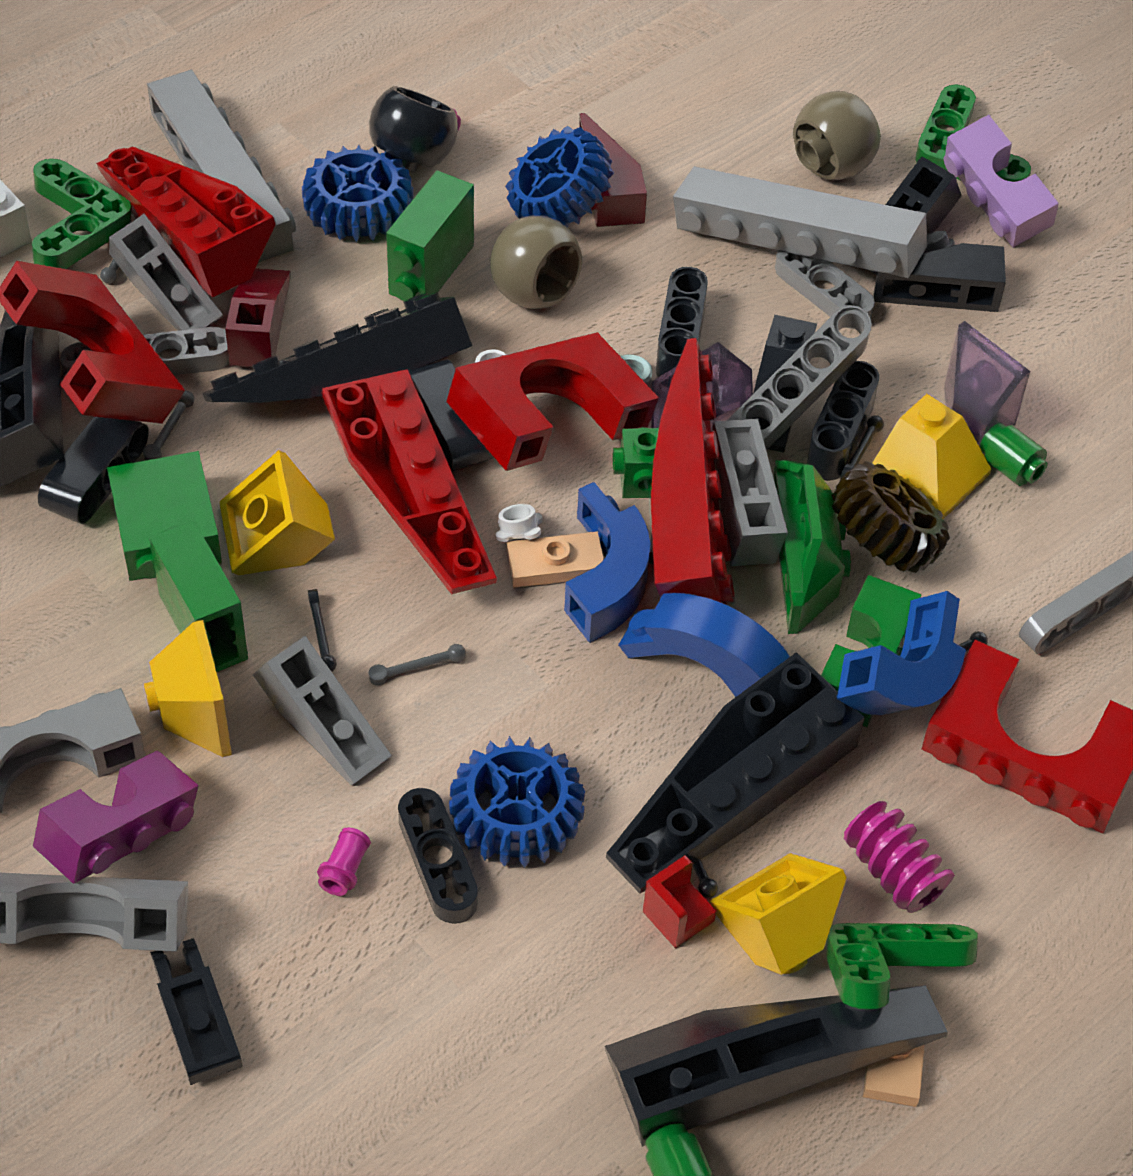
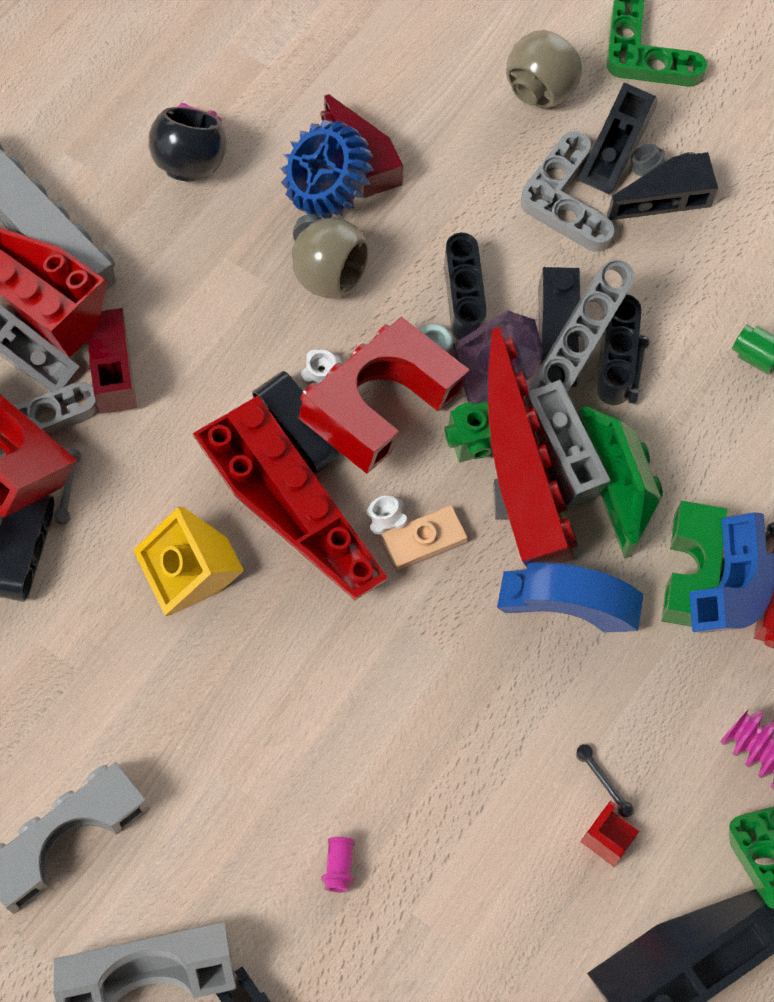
camera: 15 degrees left, 15 degrees up
magenta arch [33,750,199,884] -> none
green brick [107,451,222,581] -> none
yellow slope [144,620,232,757] -> none
green brick [149,520,248,672] -> none
black wedge [203,292,472,403] -> none
light grey slope [253,636,392,785] -> none
blue gear [302,145,414,243] -> none
black hinge [307,589,337,672] -> none
dark grey hinge [368,644,466,686] -> none
green brick [386,170,474,301] -> none
black beam [398,788,478,924] -> none
blue gear [449,736,585,868] -> none
blue arch [564,482,650,643] -> none
black wedge [606,652,865,894] -> none
light grey brick [673,166,927,278] -> none
yellow slope [709,853,847,975] -> none
dark brown gear [831,461,950,573] -> none
yellow slope [872,393,991,519] -> none
lavender arch [944,115,1059,248] -> none
clear purple slope [944,321,1031,446] -> none

